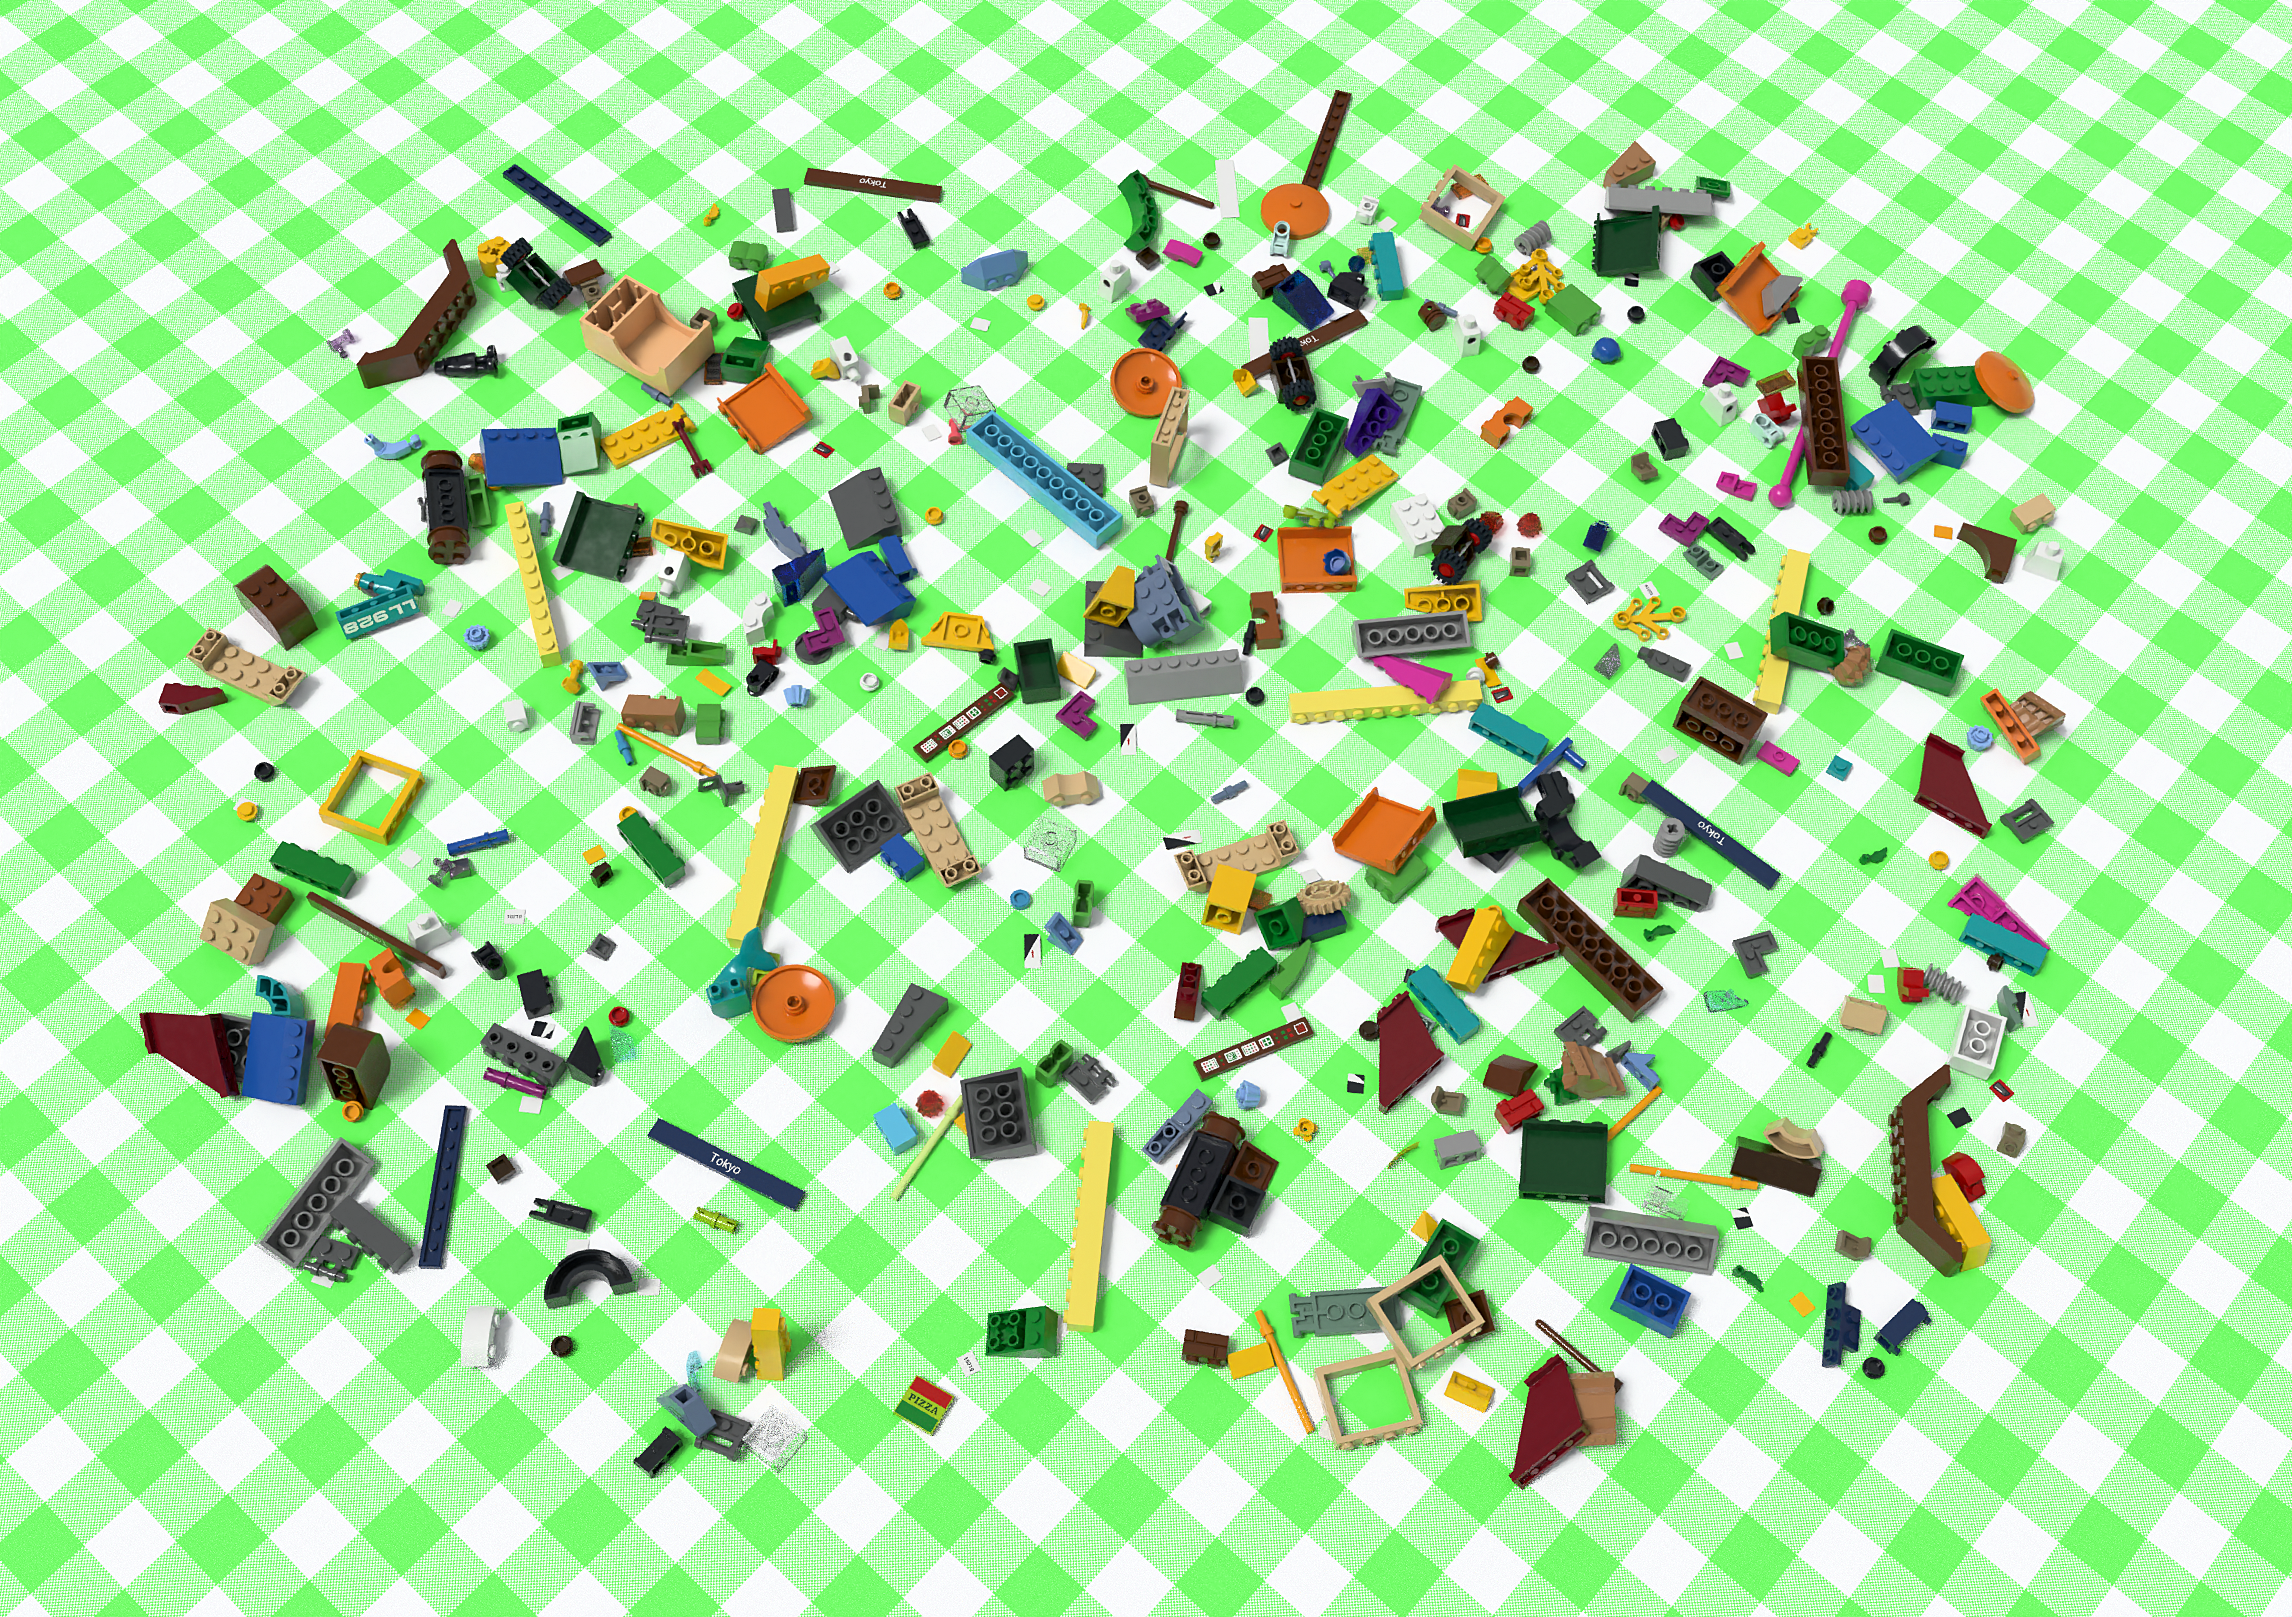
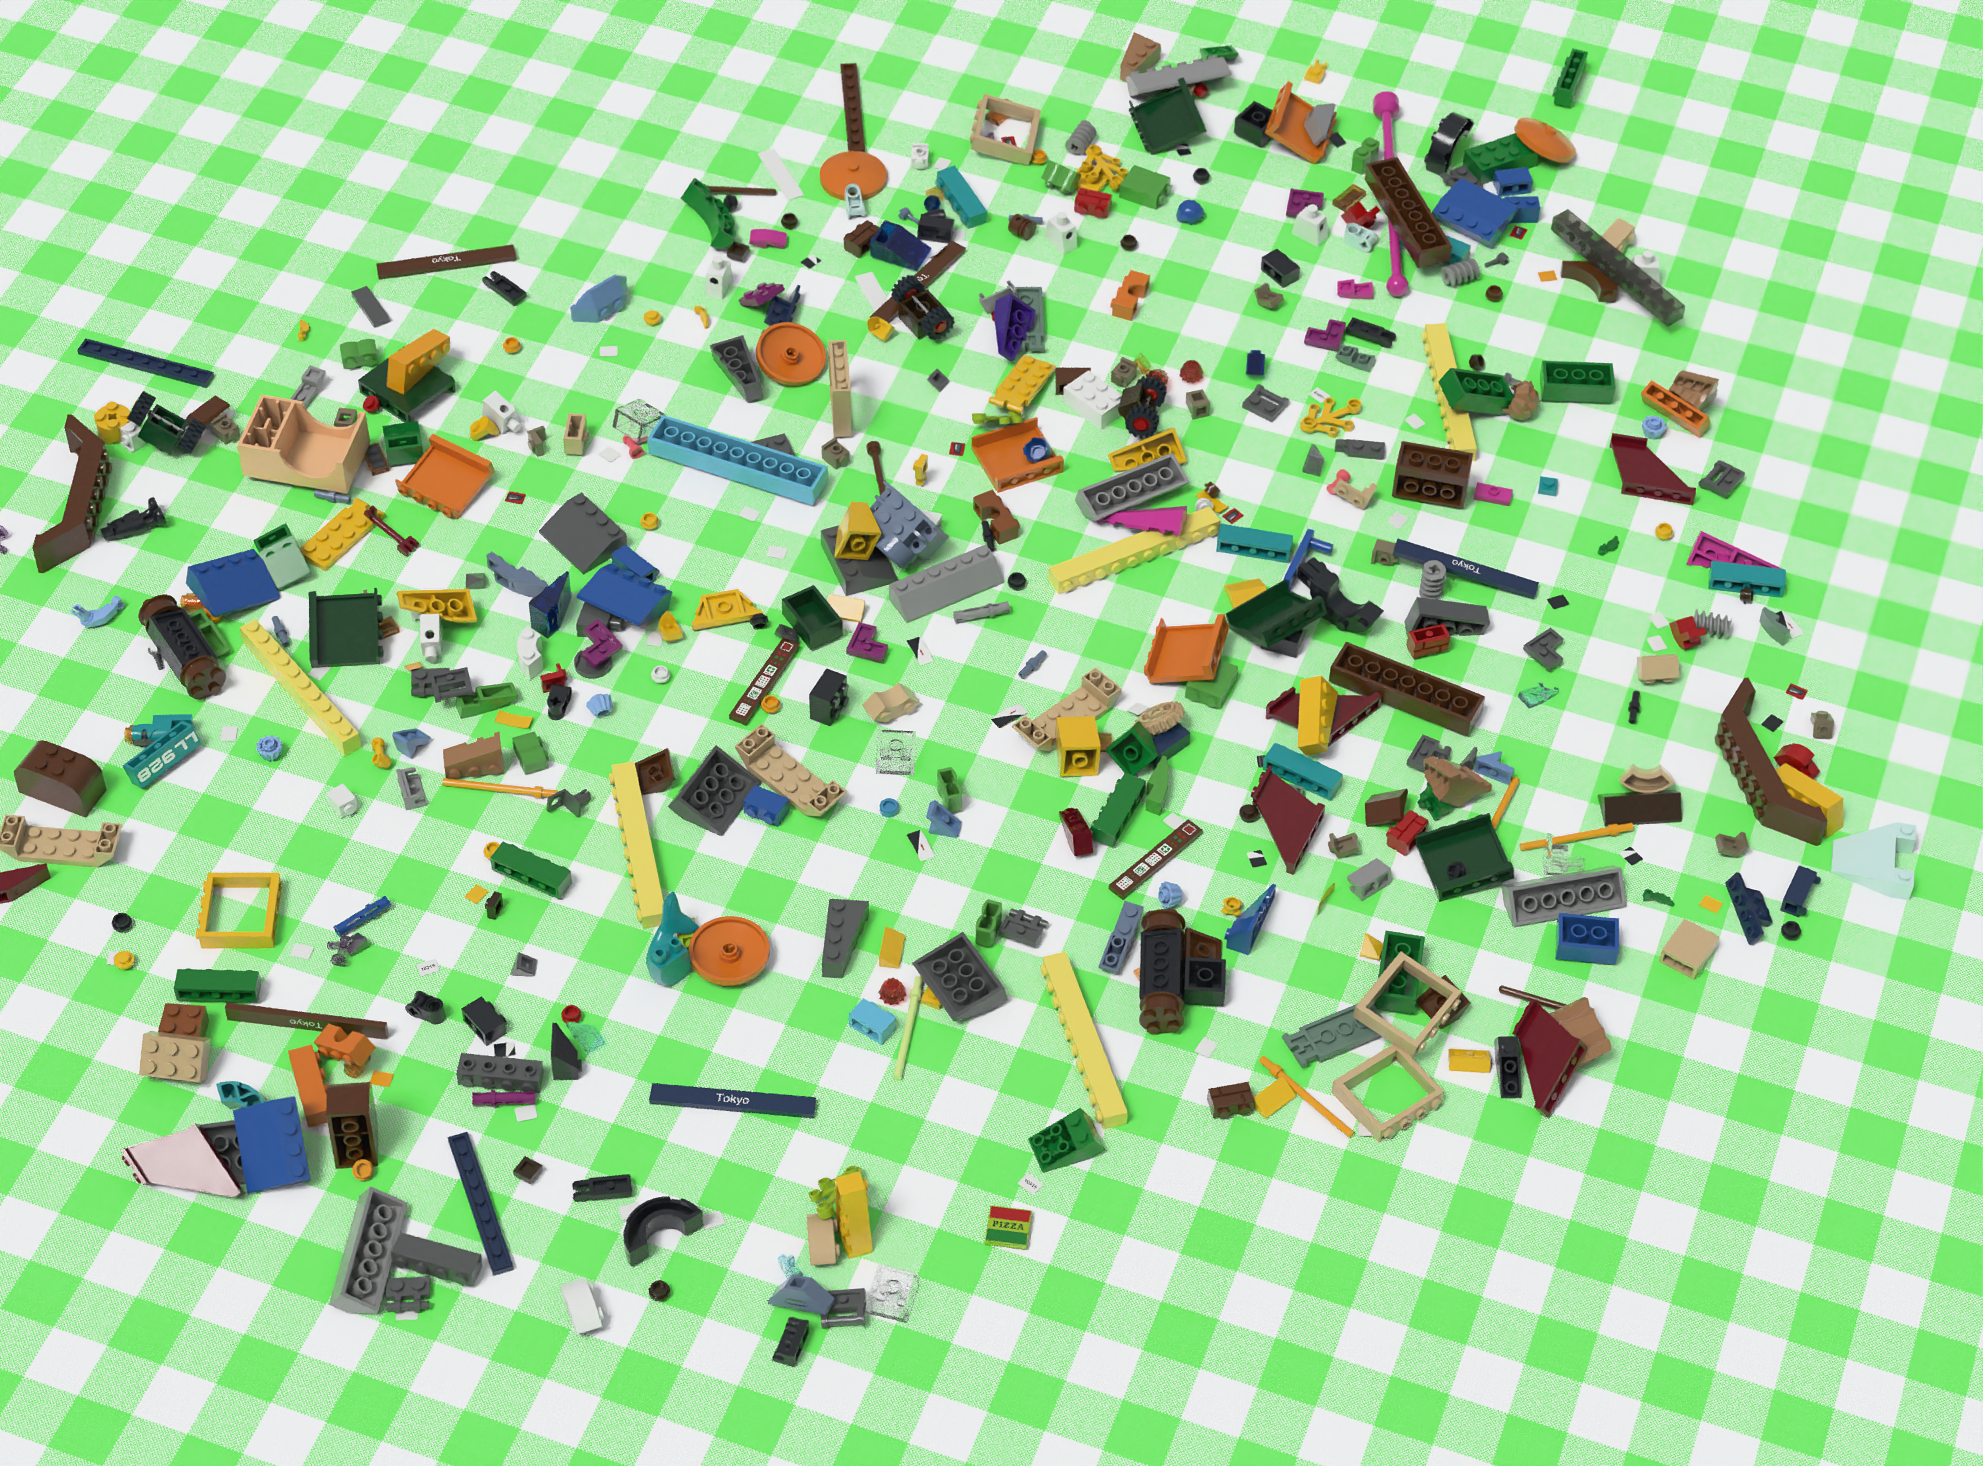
camera: 20 degrees left, 10 degrees down
white torso [407,911,453,953] -> none
dark azure bar [614,730,634,766] -> none
dark tan brick [639,766,672,797] -> none
lime pin [693,1206,738,1234] -> none
green brick [1288,407,1349,486] -> none
green piece [1643,924,1676,941] -> none
white brick [1947,1004,2007,1080] -> none
none -> light grey slope [290,365,326,408]
none -> dark grey wedge [710,335,764,402]
none -> black plate [723,194,738,211]
none -> lime plant [808,1165,868,1220]
none -> reddish brown slope [1055,367,1091,395]
none -> tile [1134,352,1152,374]
none -> blue wedge [1224,884,1276,956]
none -> coral piece [1326,469,1351,494]
none -> tan bracket [1333,479,1378,510]
none -> black plate [1447,861,1466,880]
none -> black slope [1494,1036,1522,1098]
none -> sticker [1509,226,1527,240]
none -> black sticker [1547,594,1570,609]
none -> clear smoke brick [1551,209,1686,327]
none -> green brick [1552,48,1588,108]
none -> tan brick [1659,918,1720,980]
none -> light aqua wedge [1831,822,1917,900]

